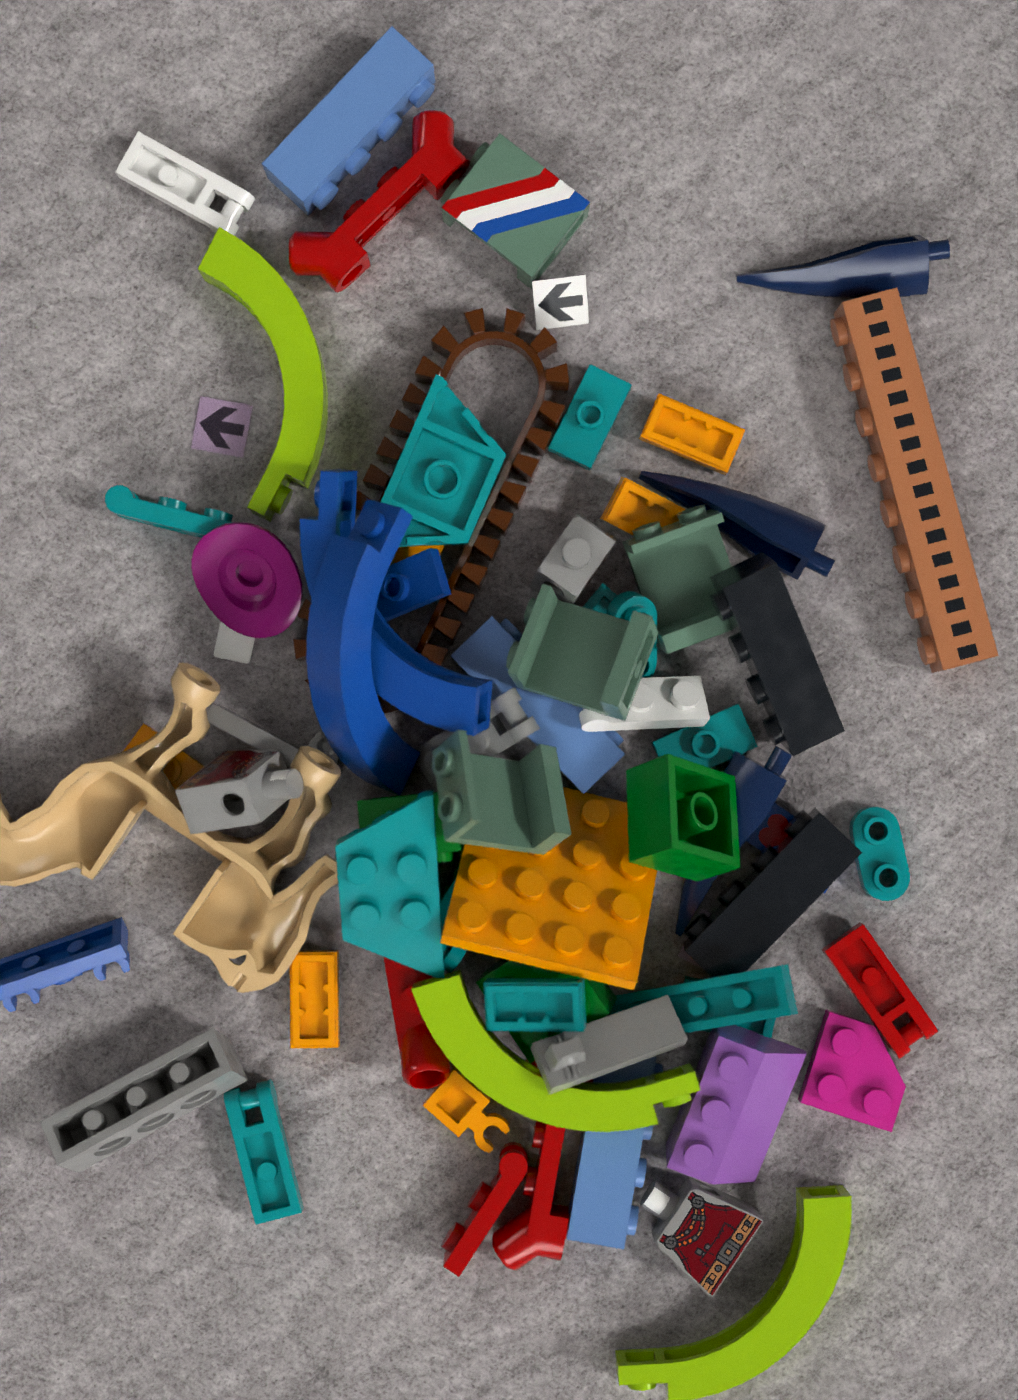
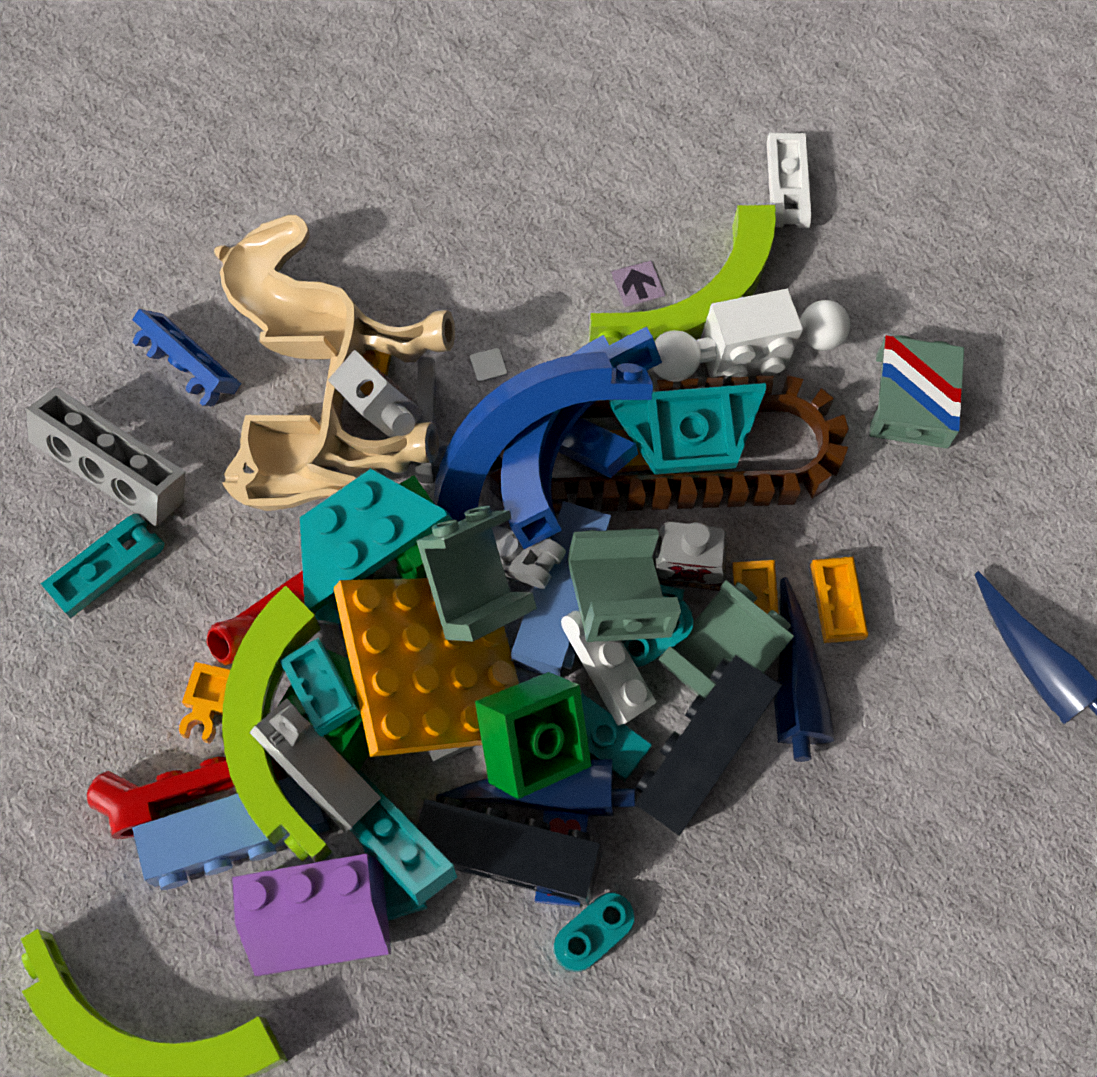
camera: 60 degrees right, 20 degrees down
teal plate [105,485,233,538] -> none
magenta hat [191,522,303,638] -> none
medium blue brick [262,26,435,216] -> none
red plate [289,110,470,293] -> none
light orange plate [290,950,340,1049] -> none
red plate [441,1142,528,1277] -> none
white sticker [532,275,589,330] -> none
teal plate [548,364,632,471] -> none
torso [640,1177,764,1298] -> none
dark pink plate [798,1009,906,1132] -> none
red plate [821,922,938,1059] -> none
nougat brick [830,287,999,673] -> none
none -> white brick [653,288,851,384]

